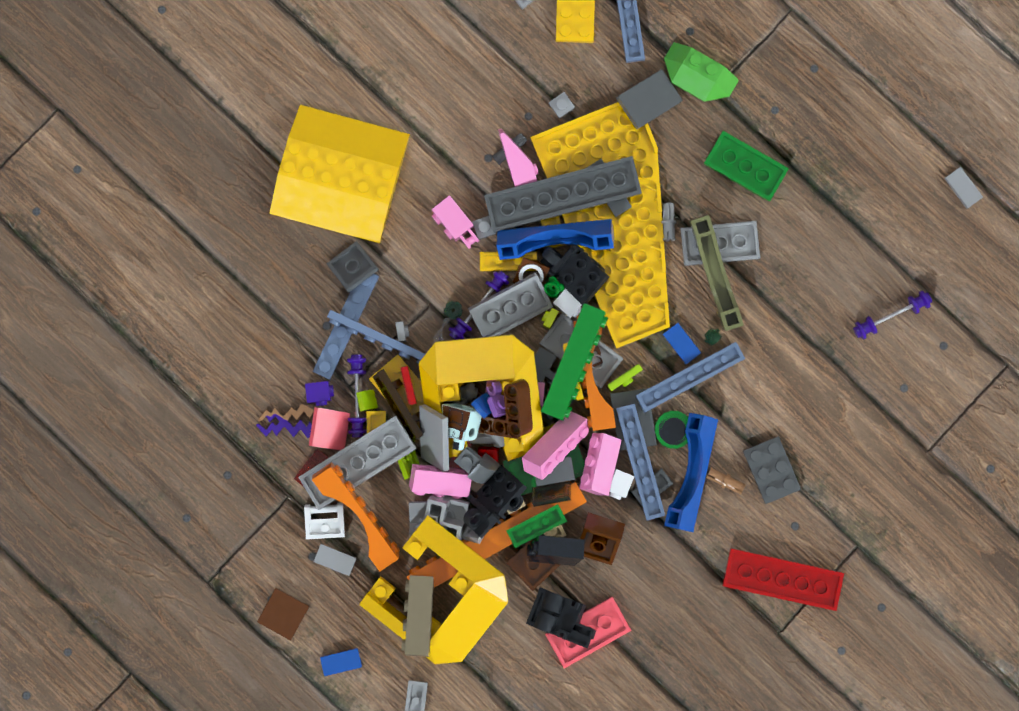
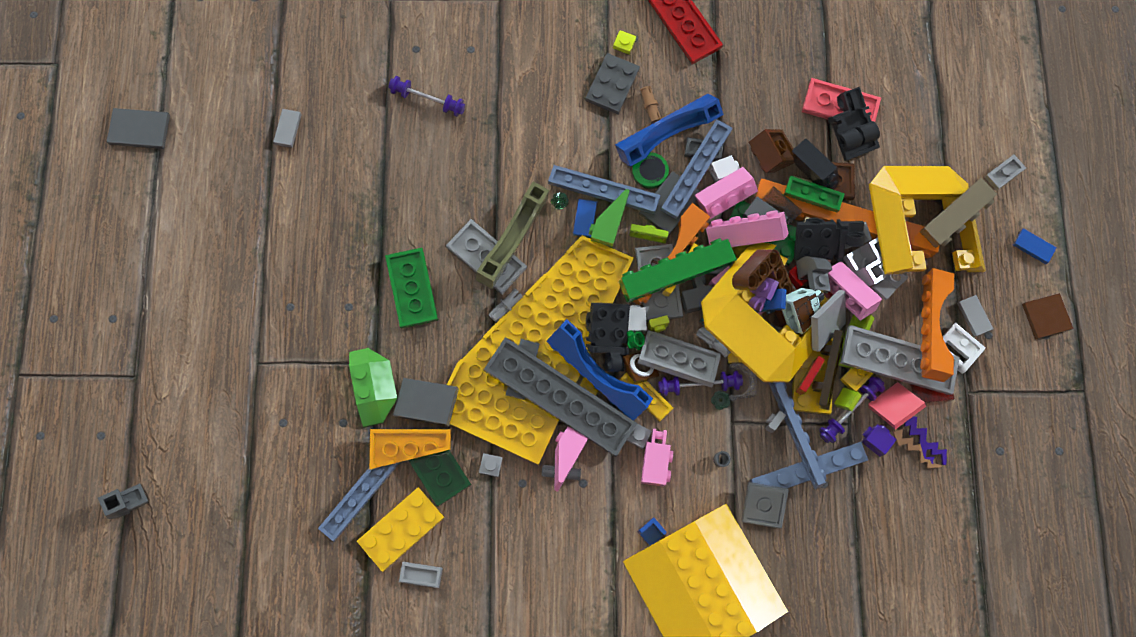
camera: 135 degrees left, 10 degrees down
none -> light orange wing [369,429,451,470]
none -> dark green plate [408,450,471,507]
none -> bright green slope [589,189,630,247]
none -> neon yellow plate [613,30,636,55]
none -> blue panel [637,517,667,546]
none -> dark grey hinge [713,451,731,467]

